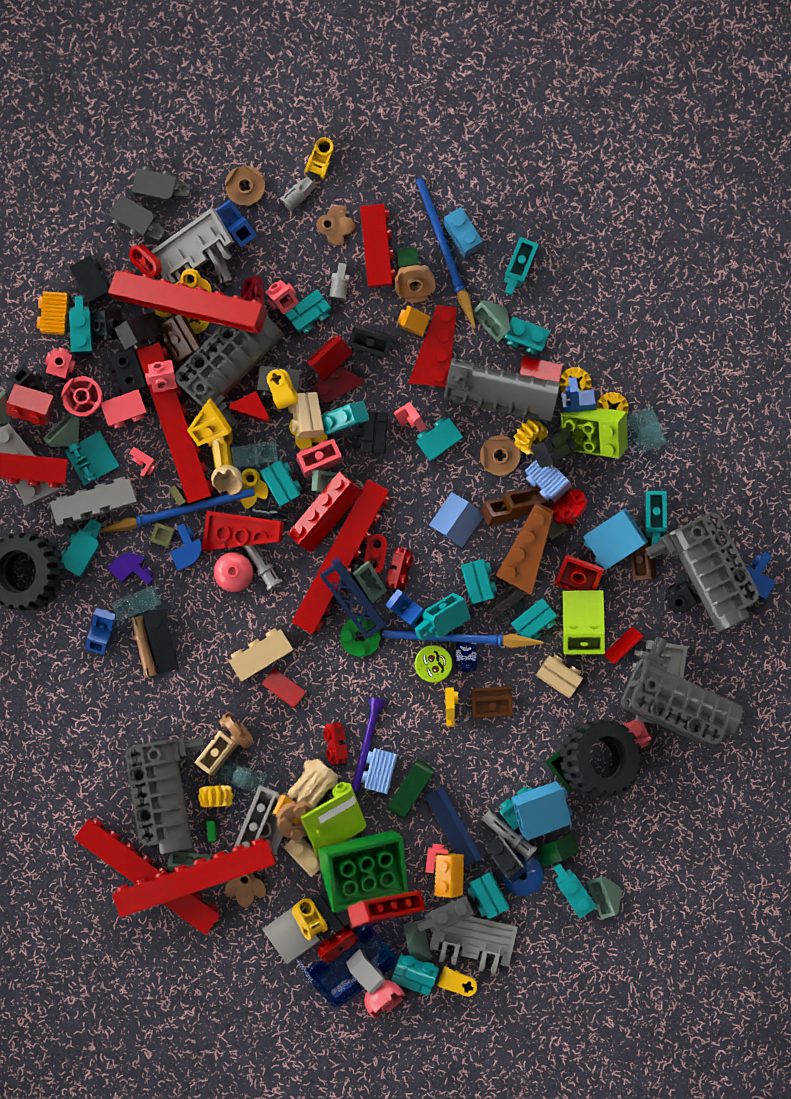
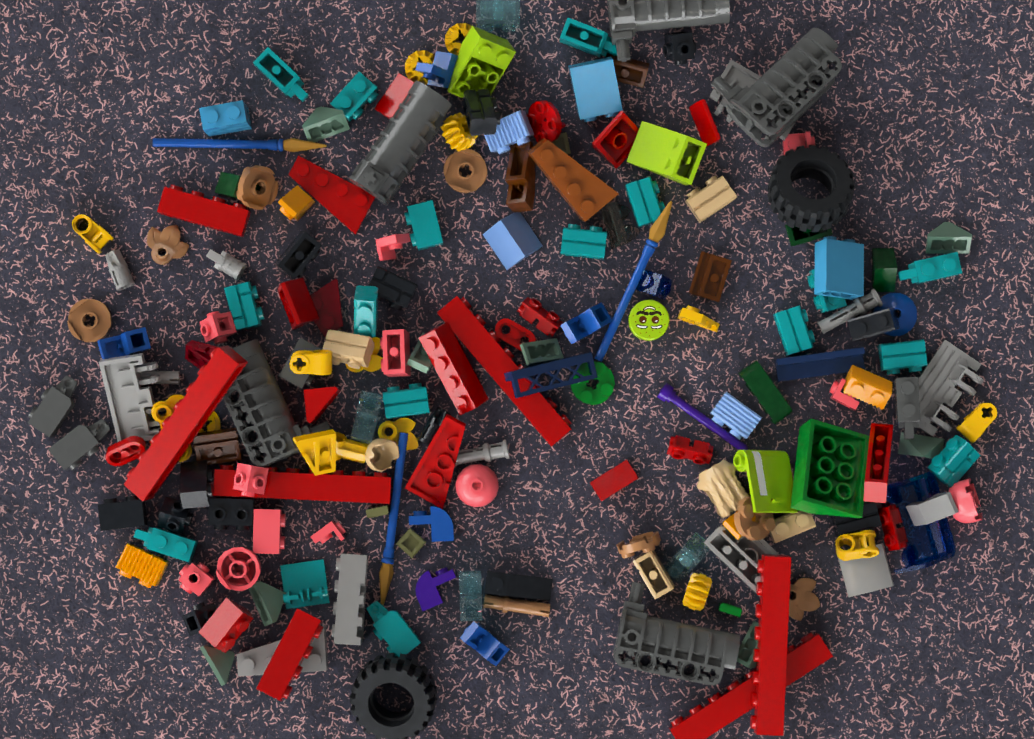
camera: 70 degrees left, 0 degrees up
tan brick [229,628,294,682] -> none
teal hinge [415,593,471,641] -> none
none -> teal brick [773,305,815,356]

